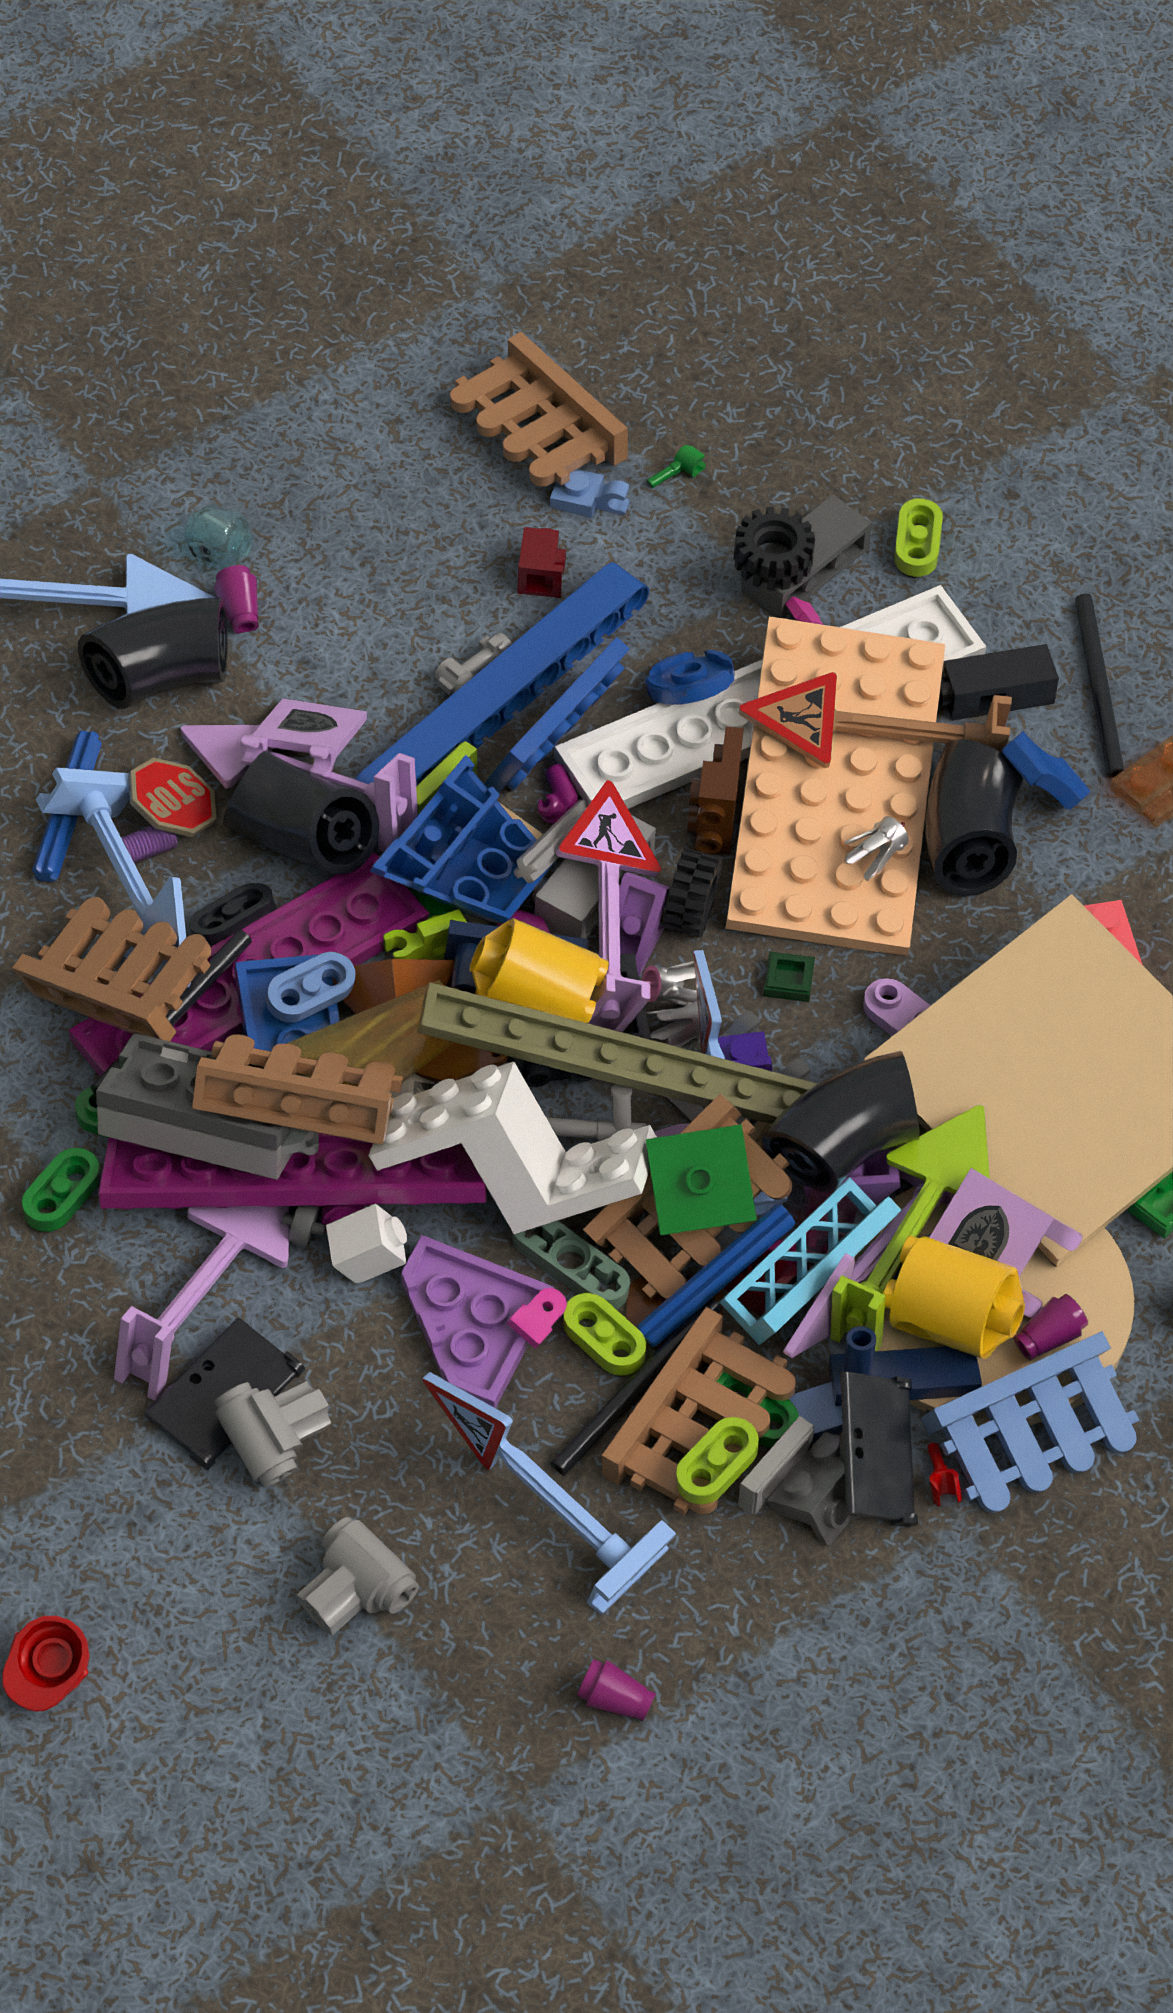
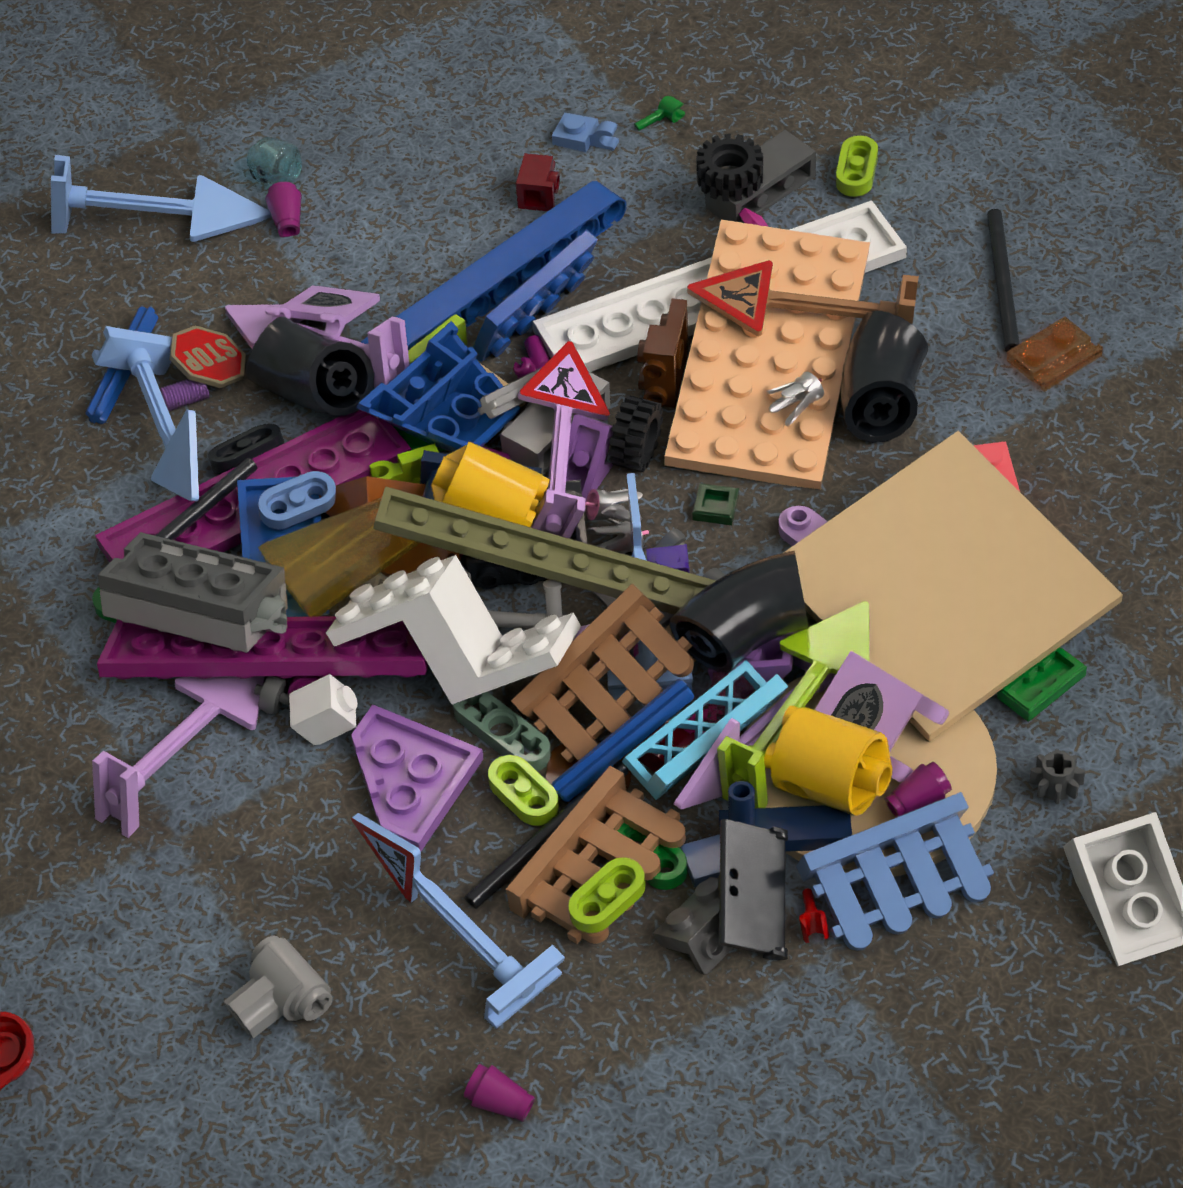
camera: 10 degrees right, 5 degrees down
medium nougat fence [12,897,211,1041] -> none
green plate [22,1148,100,1232] -> none
black brick [78,597,228,709] -> none
black door [144,1317,305,1470] -> none
medium nougat fence [192,1035,403,1145] -> none
light grey piece [214,1381,331,1488] -> none
light grey bar [434,632,512,696] -> none
medium nougat fence [450,332,628,486] -> none
dark pink piece [507,1288,567,1349] -> none
blue tile [645,650,735,705] -> none
green plate [646,1124,757,1235] -> none
light grey tile [738,1416,814,1515] -> none
black brick [938,644,1059,721] -> none
blue tile [1002,731,1091,810] -> none

